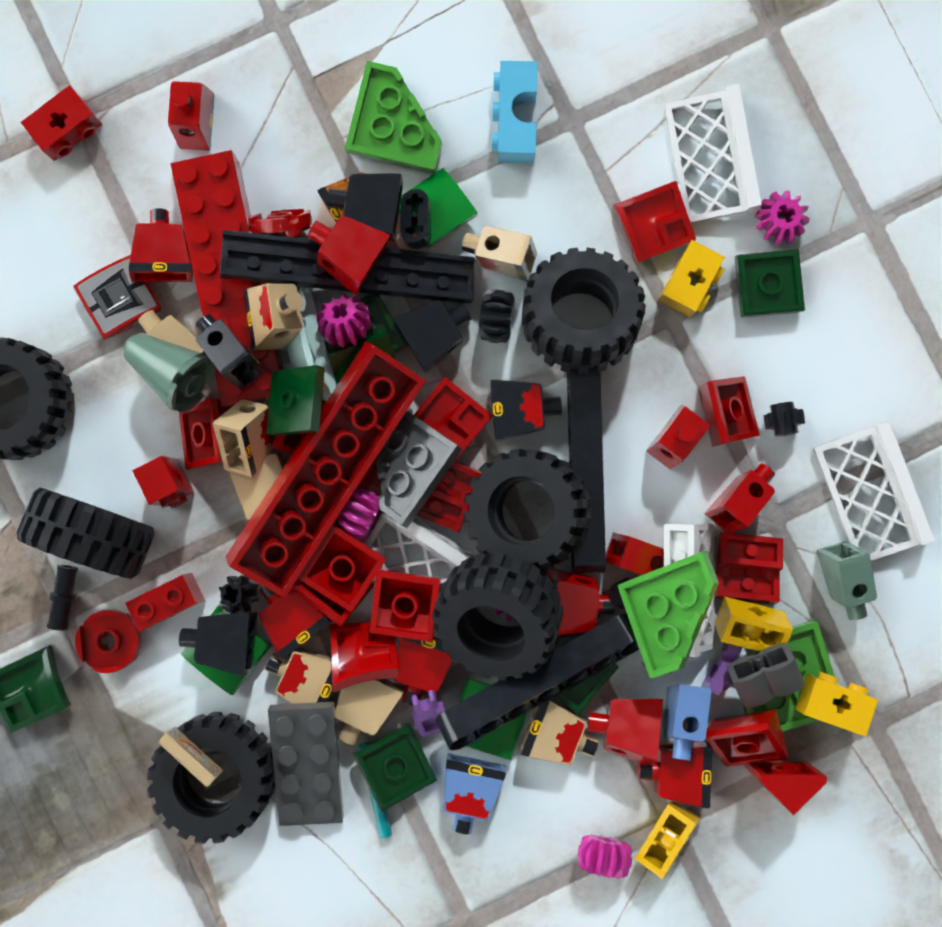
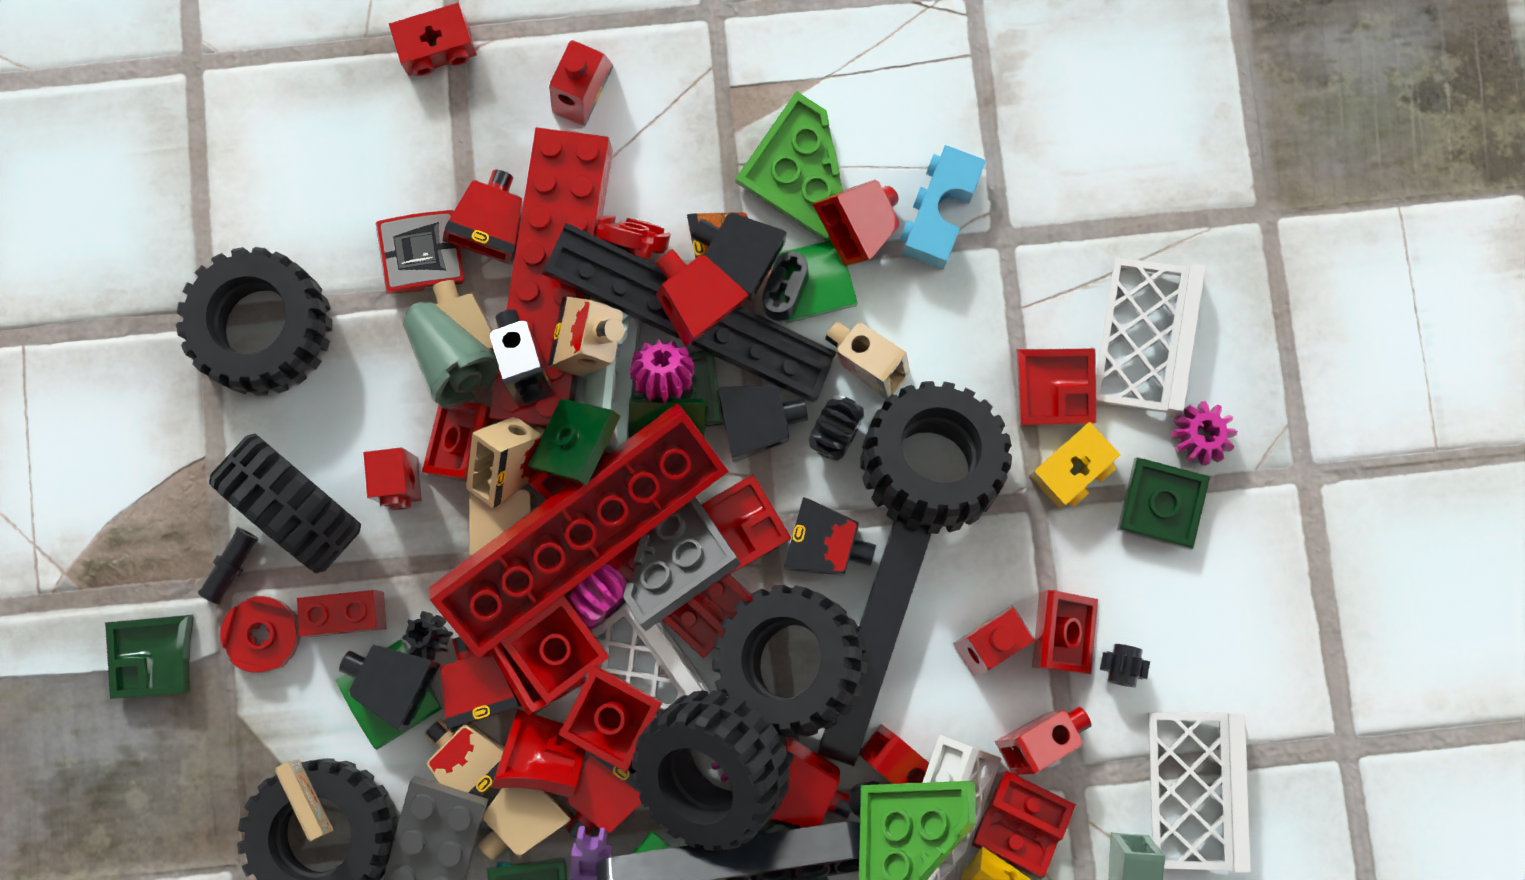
camera: 20 degrees right, 5 degrees down
none -> torso [813,179,899,266]

